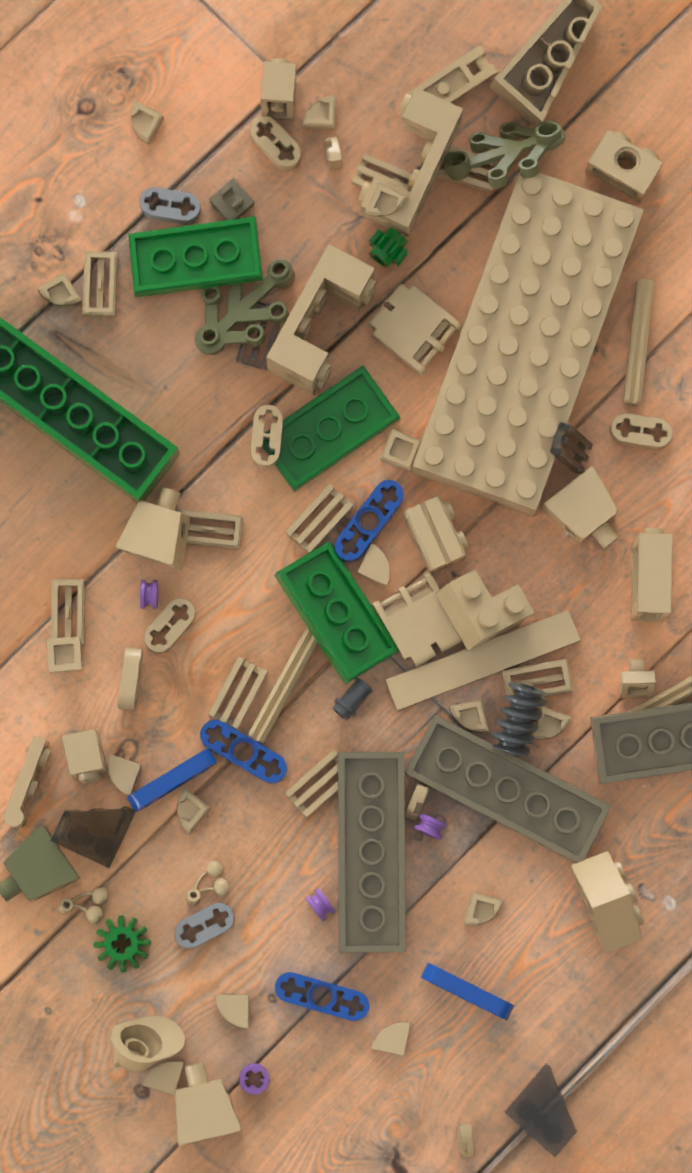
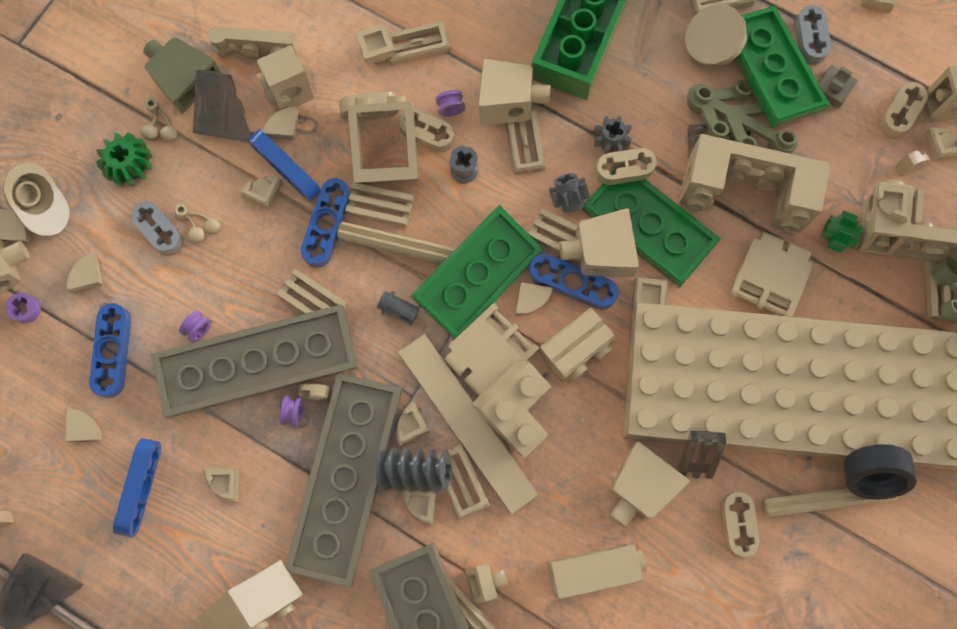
camera: 80 degrees right, 5 degrees down
none -> tan window [347,95,419,183]
none -> dark grey bush [450,146,478,184]
none -> dark grey gear [549,173,590,213]
none -> tan torso [559,208,639,277]
none -> dark grey gear [593,116,632,154]
none -> tan tile [685,4,747,67]
none -> black tyre [843,444,917,500]

